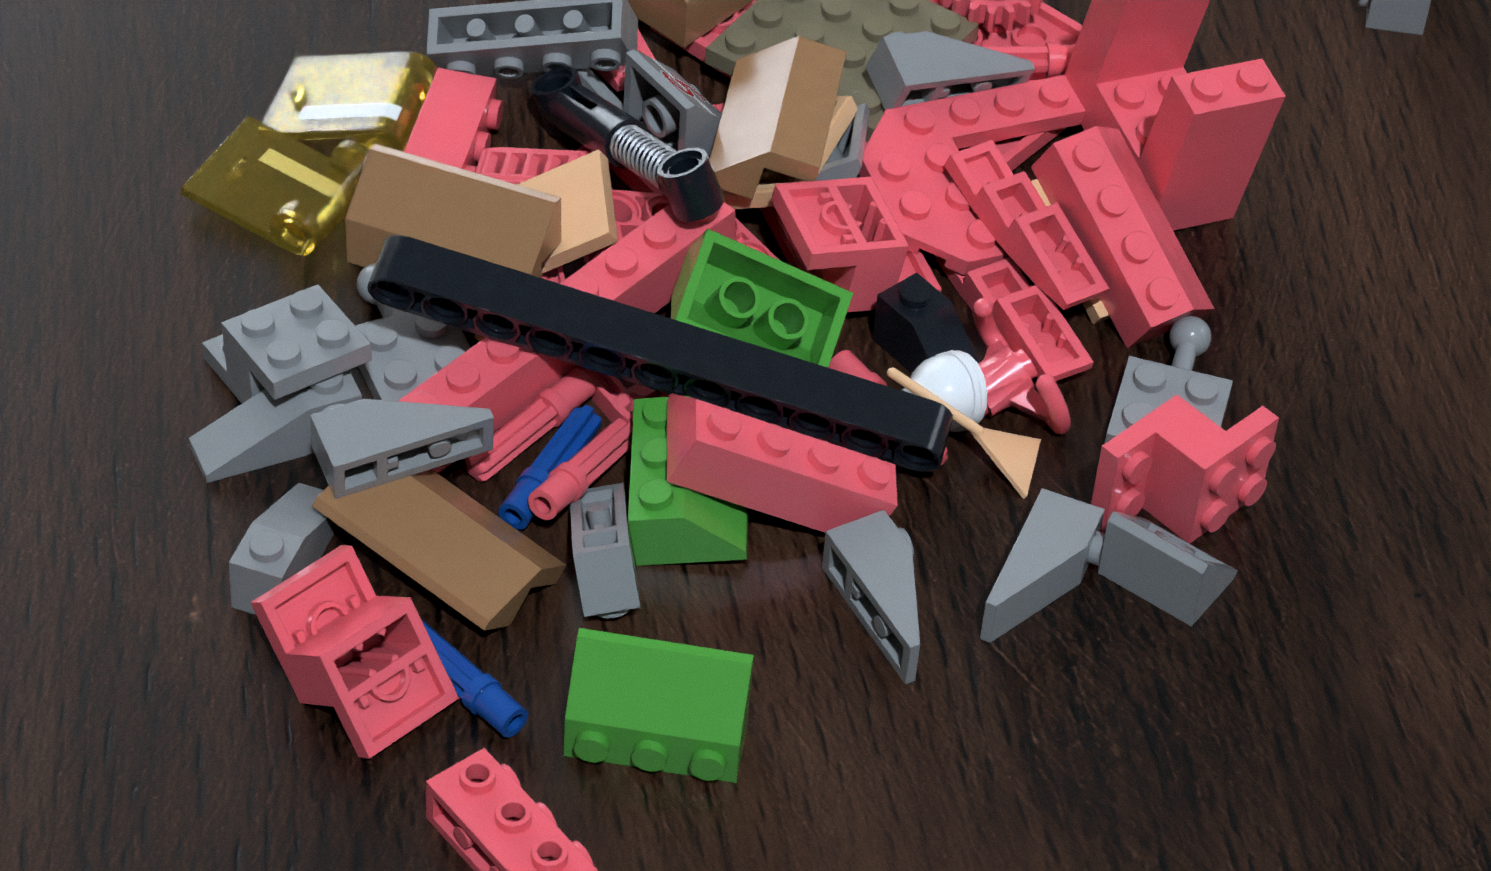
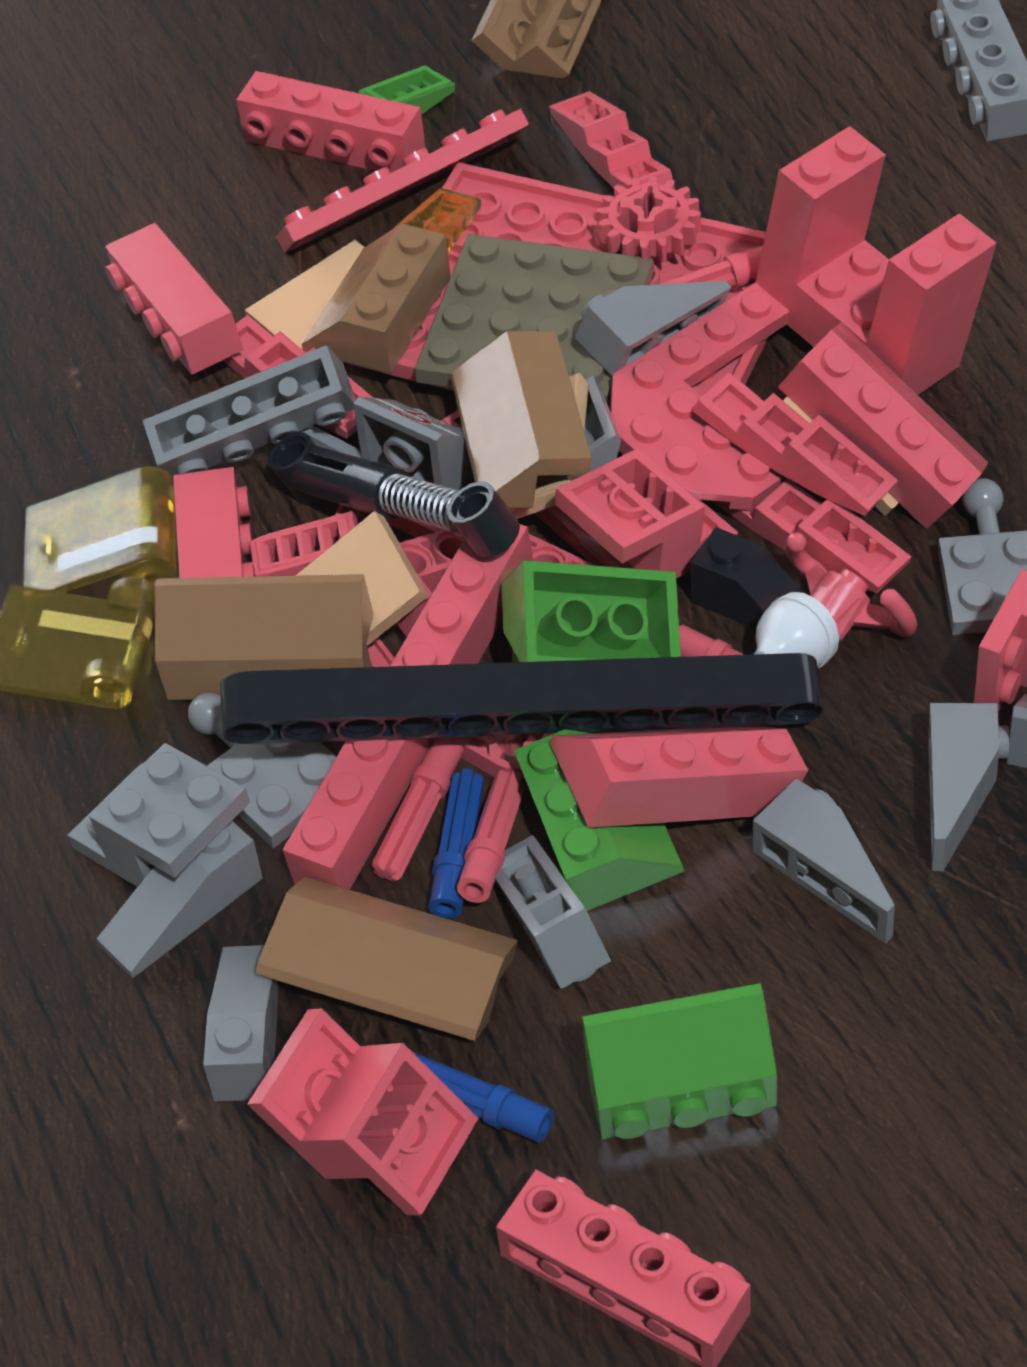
camera: 10 degrees left, 5 degrees up
light grey slope [310,399,494,499] -> none
light nougat piece [887,367,1041,499] -> none

